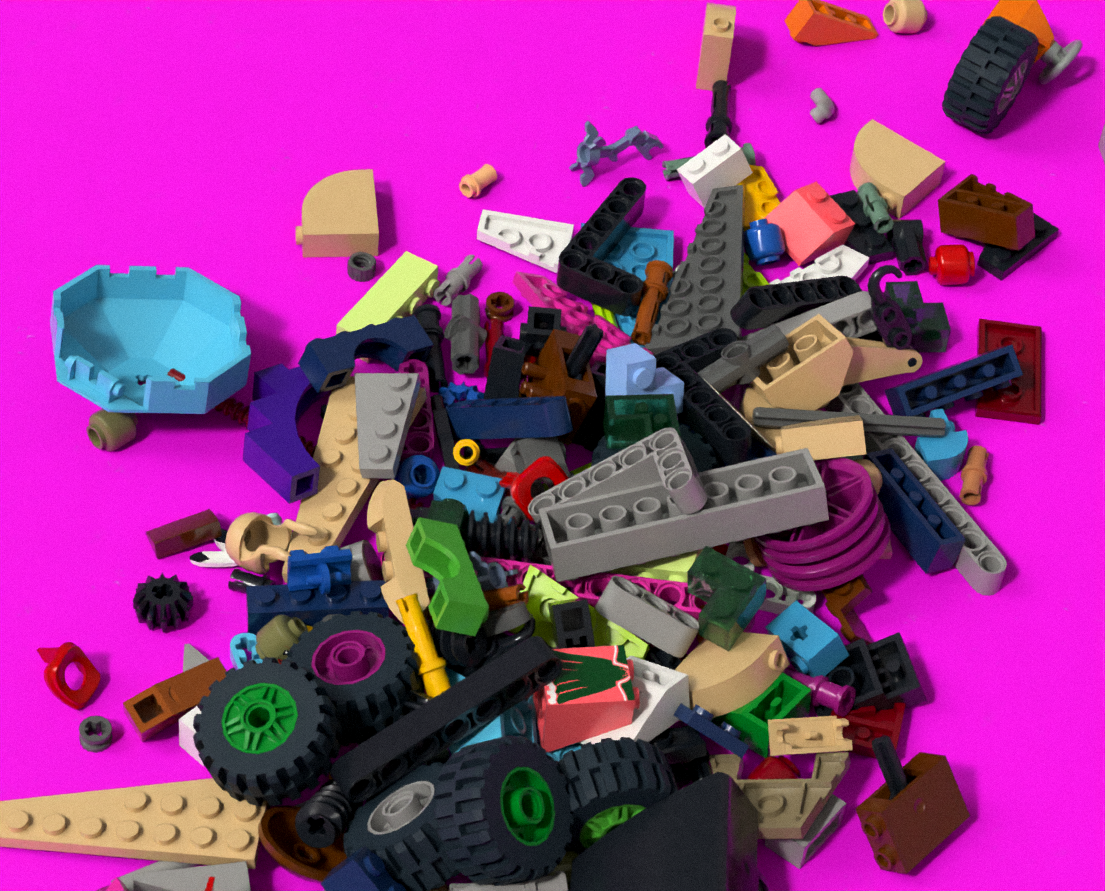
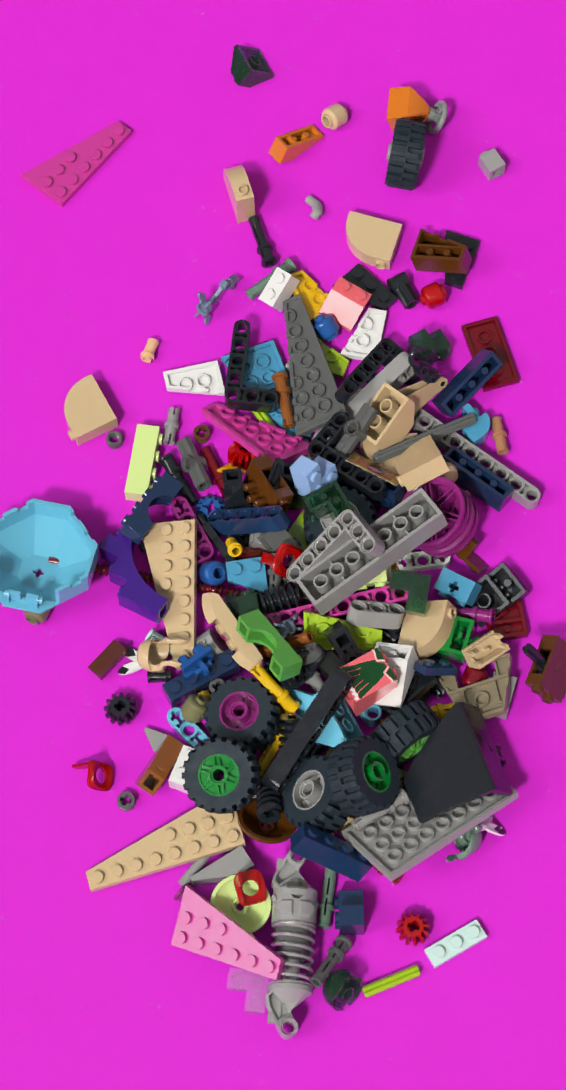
camera: 15 degrees left, 20 degrees up
light grey wing [354,373,421,479] -> none
black brick [519,306,566,358] -> none
sand green pin [857,182,894,233] -> none

